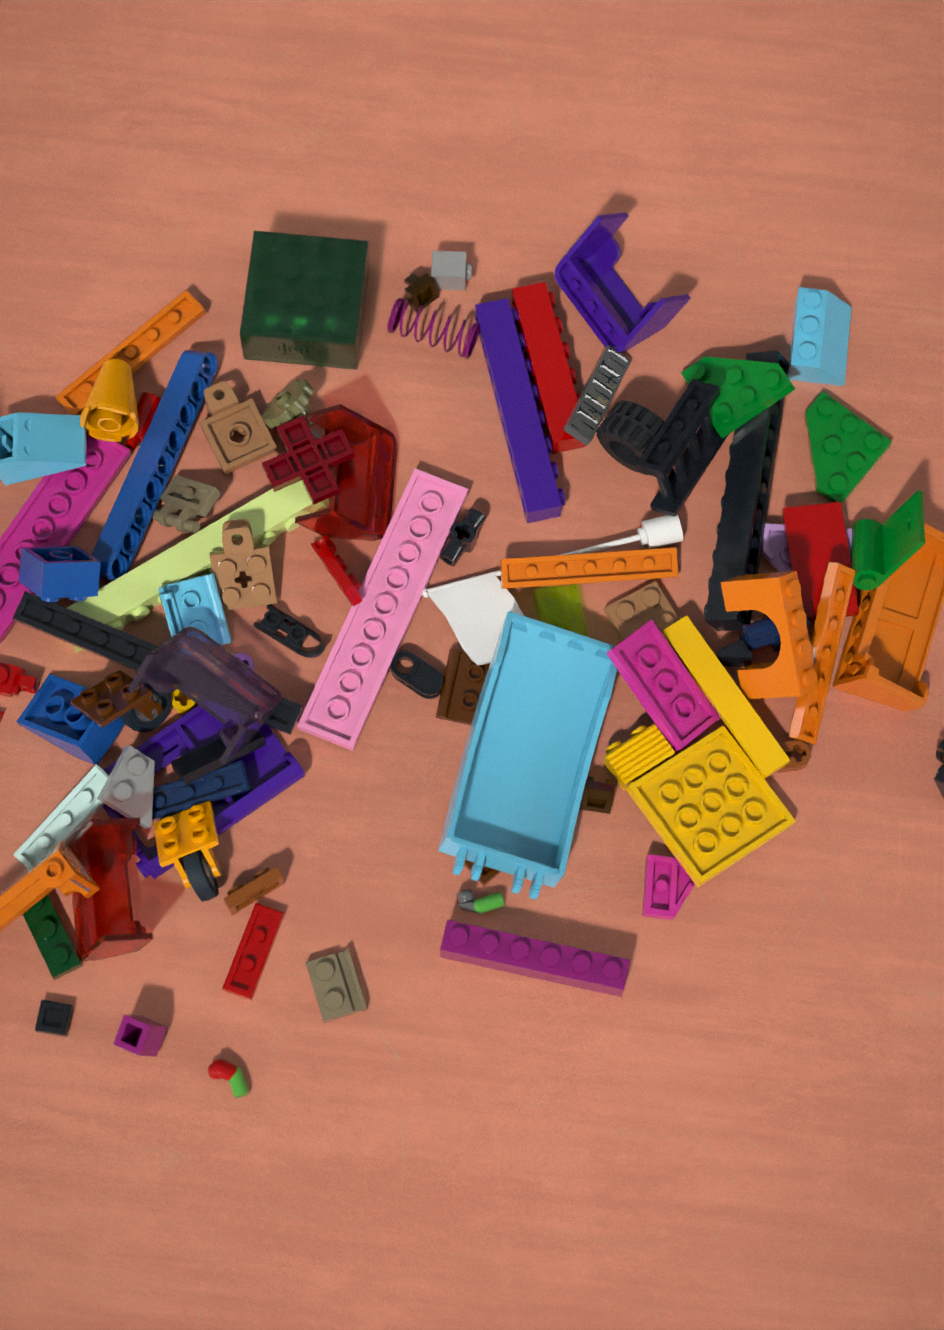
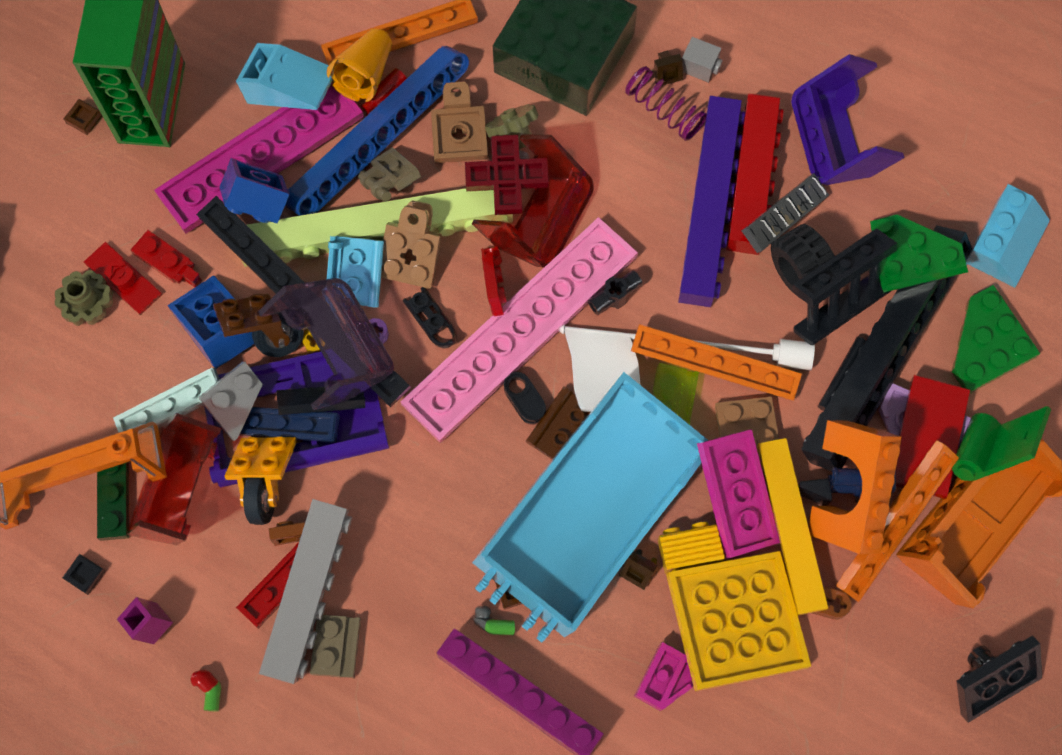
camera: 25 degrees right, 0 degrees up
none -> light grey brick [259,499,352,684]
none -> black bar [818,337,866,411]

